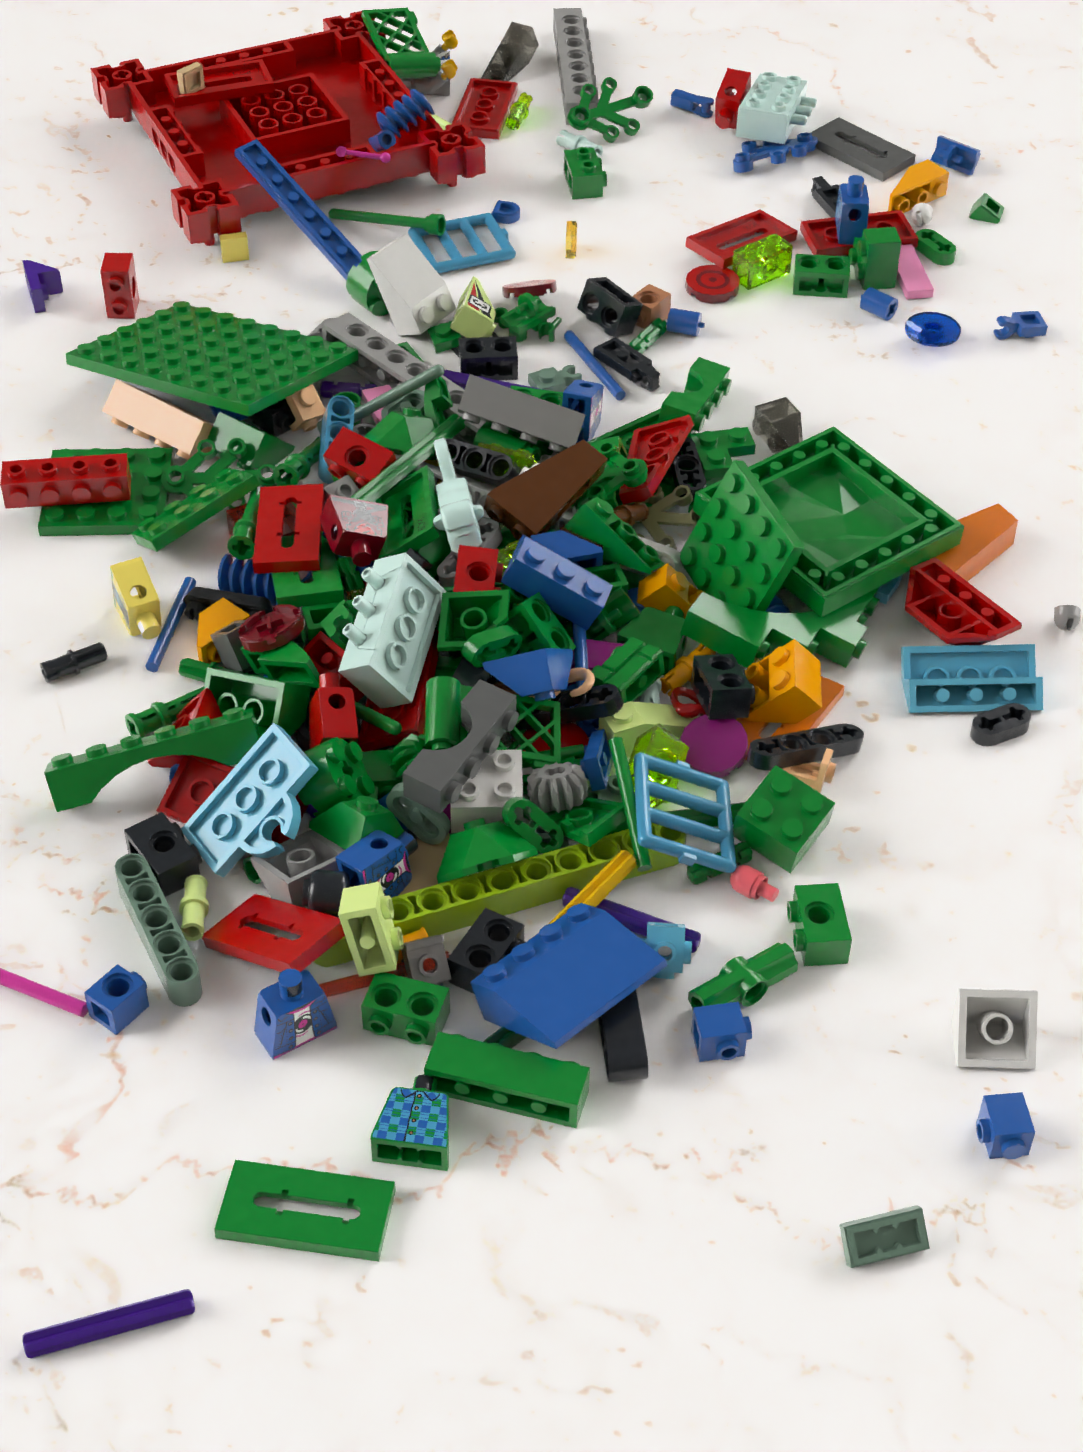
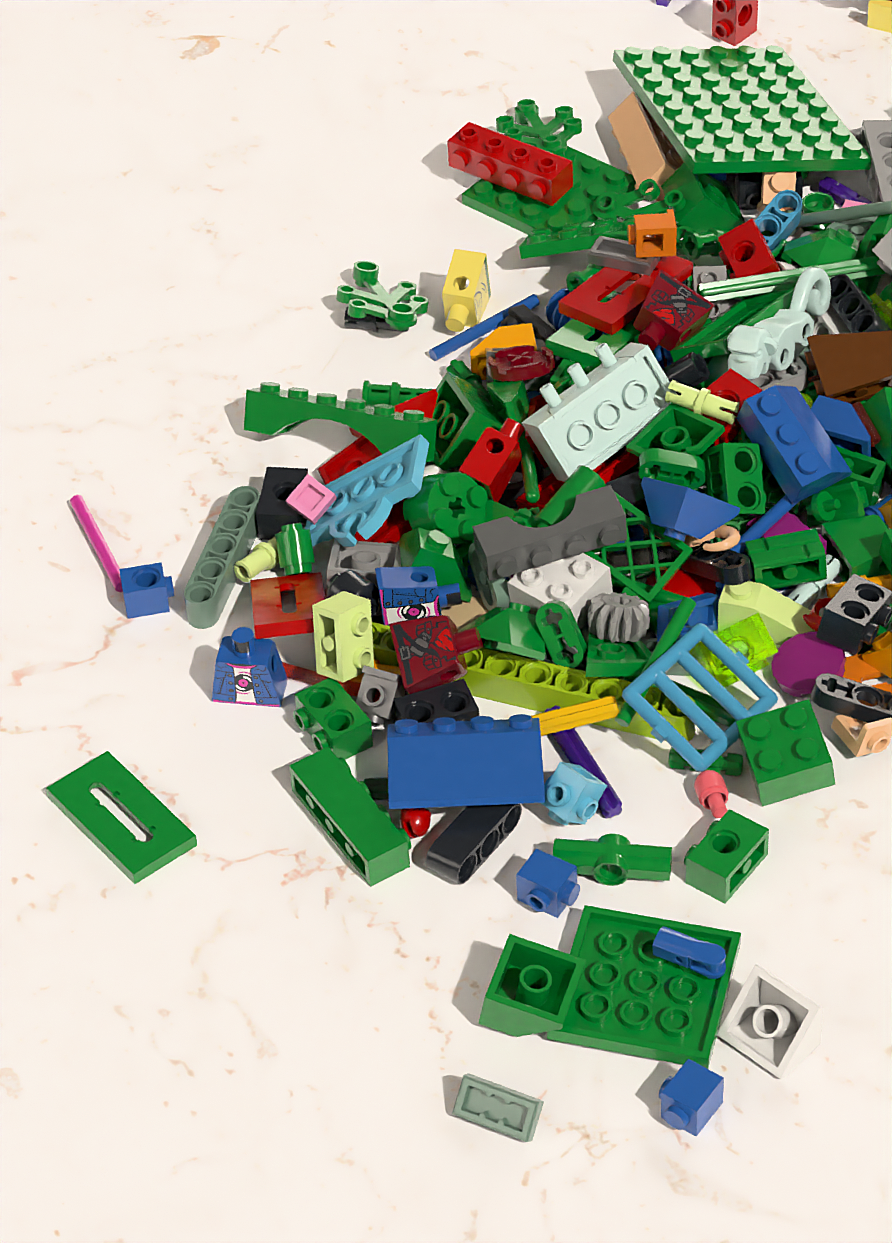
camera: 45 degrees right, 0 degrees up
torso [370,1075,449,1171] -> none
none -> green brick [275,523,315,576]
none -> bright pink plate [286,474,337,525]
none -> green plant [336,260,429,331]
none -> dark red torso [389,615,483,694]
none -> red hinge [399,808,431,838]
none -> green slope [478,933,586,1037]
none -> green plant [496,99,582,157]
none -> green plate [547,905,741,1069]
none -> flat silver tile [588,236,661,276]
none -> orange brick [627,209,677,258]
none -> blue bar [652,926,726,979]
none -> yellowish green pin [665,380,739,424]

